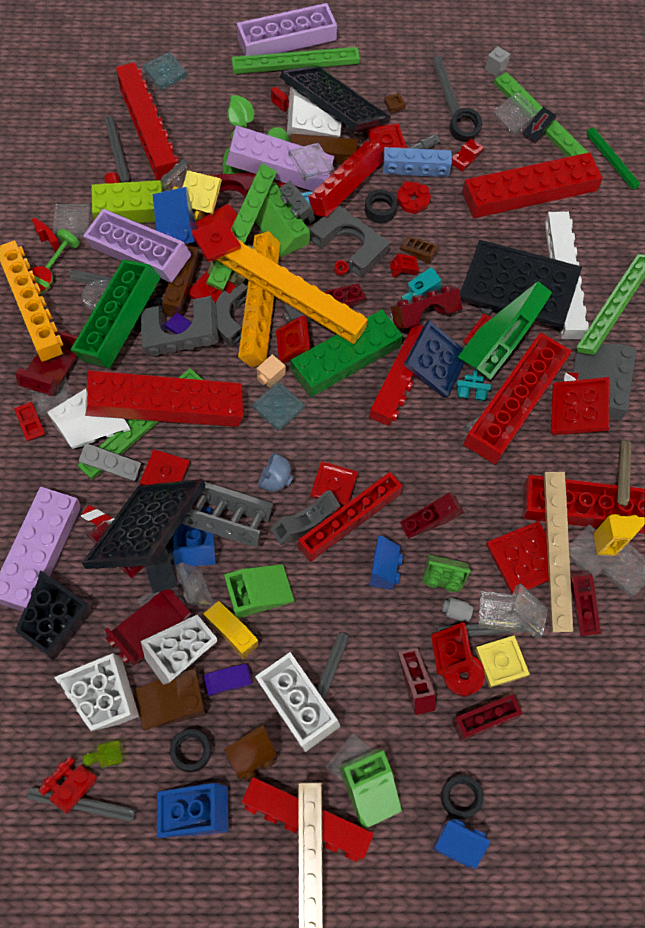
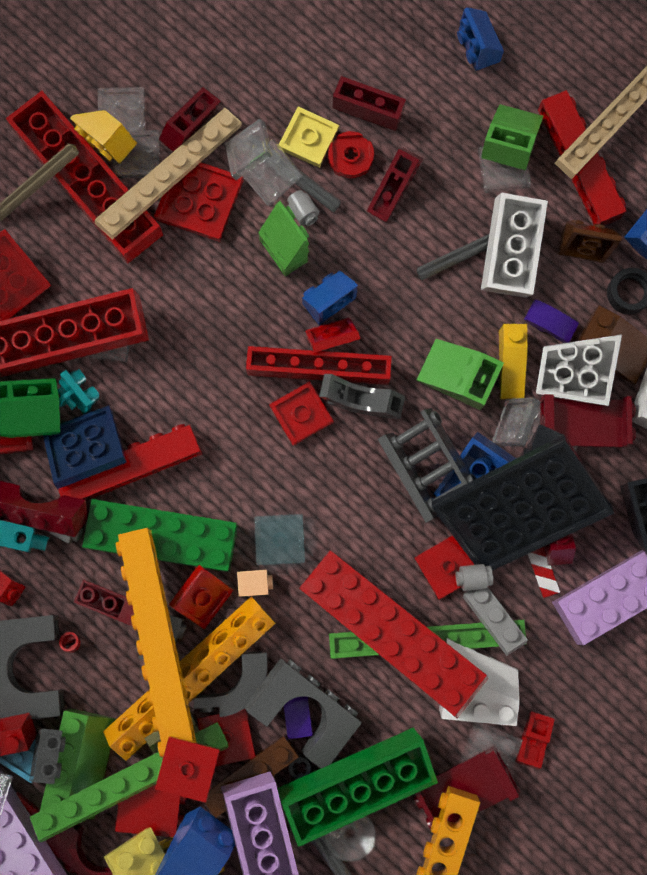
camera: 135 degrees left, 15 degrees up
sand blue cylinder [258,452,293,492] -> none
dark red slope [400,493,464,539] -> none
red slope [431,622,473,675] -> none
black tyre [441,775,484,819] -> none
none -> red plate [305,317,360,353]
none -> light grey brick [455,564,493,591]

